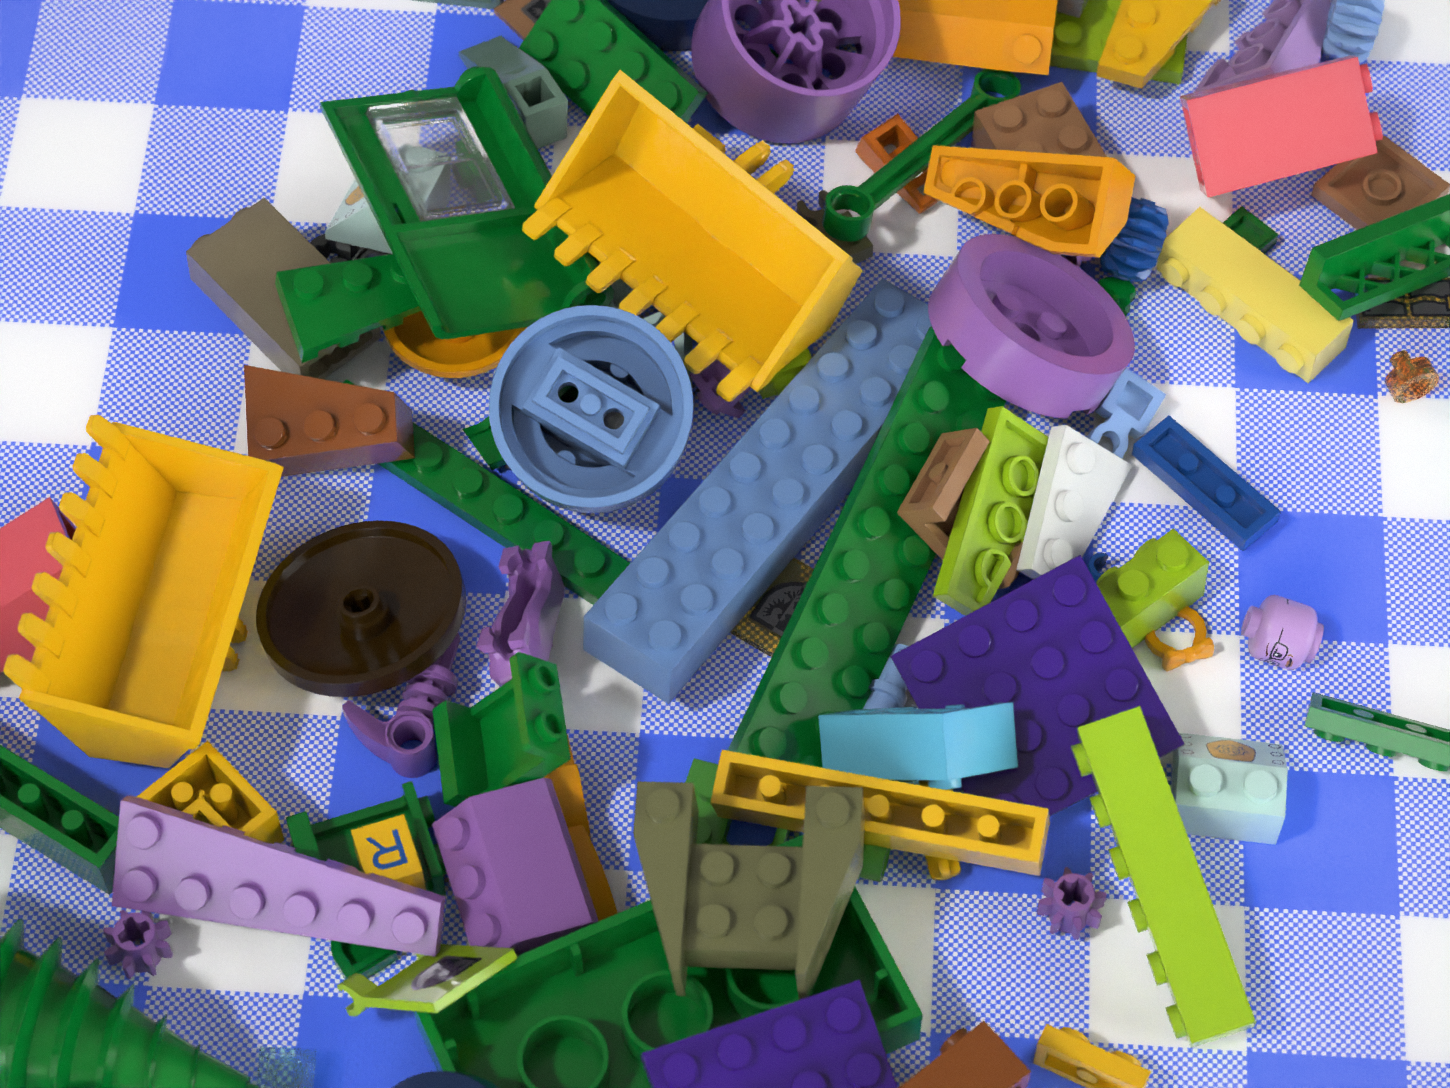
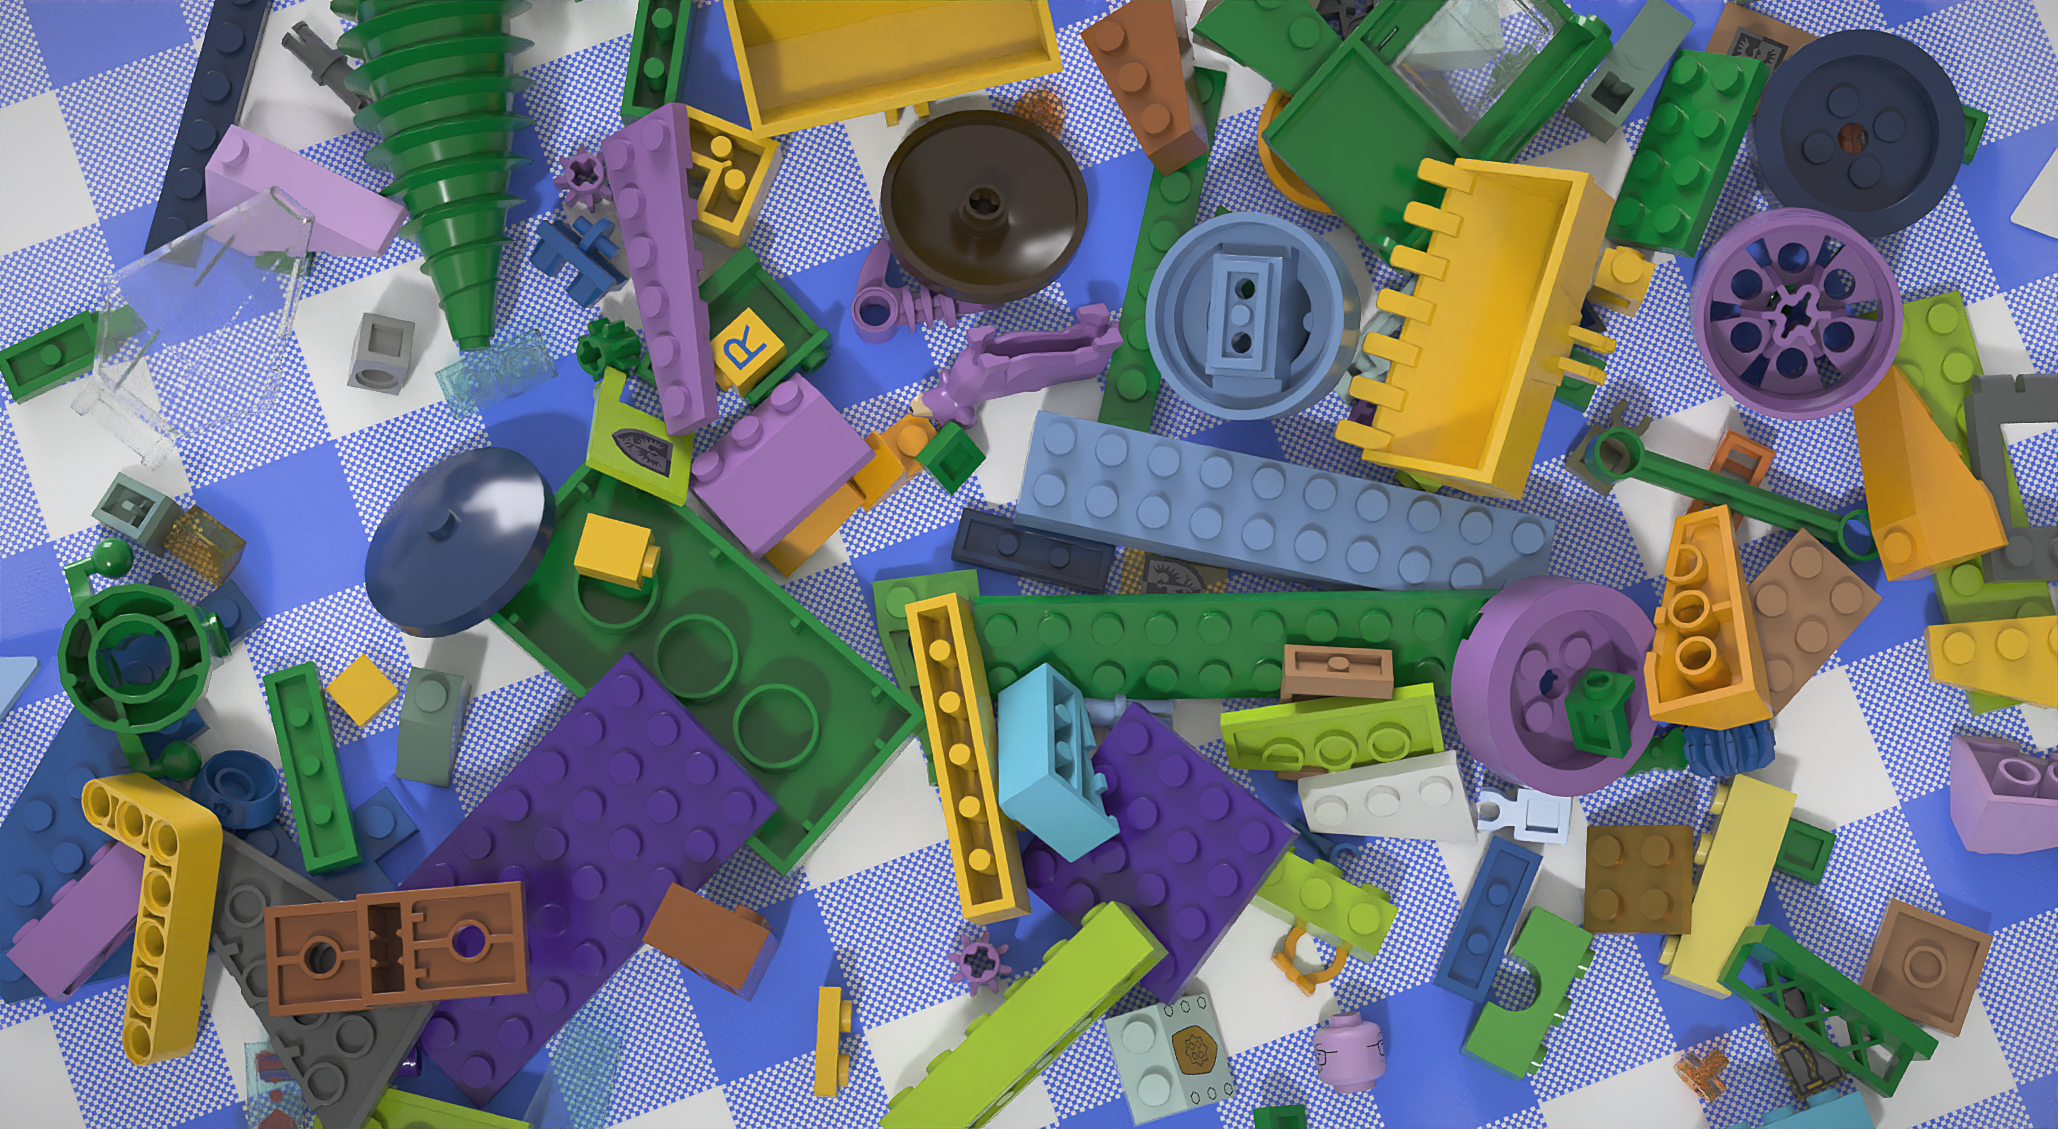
camera: 65 degrees right, 20 degrees up
green panel [432,652,571,807] -> none
olive wedge [633,781,865,1000] -> none
coral slope [1180,55,1383,197] -> none
none -> blue hips [529,215,630,308]
none -> yellow brick [573,513,661,590]
none -> green gear [576,317,641,382]
none -> green tile [915,420,987,496]
none -> dark blue tile [951,507,1116,595]
none -> clear orange tile [1014,89,1065,139]
none -> bright green arch [1459,905,1596,1082]
none -> green bracket [1564,668,1636,759]
none -> pearl gold plate [1584,825,1694,935]

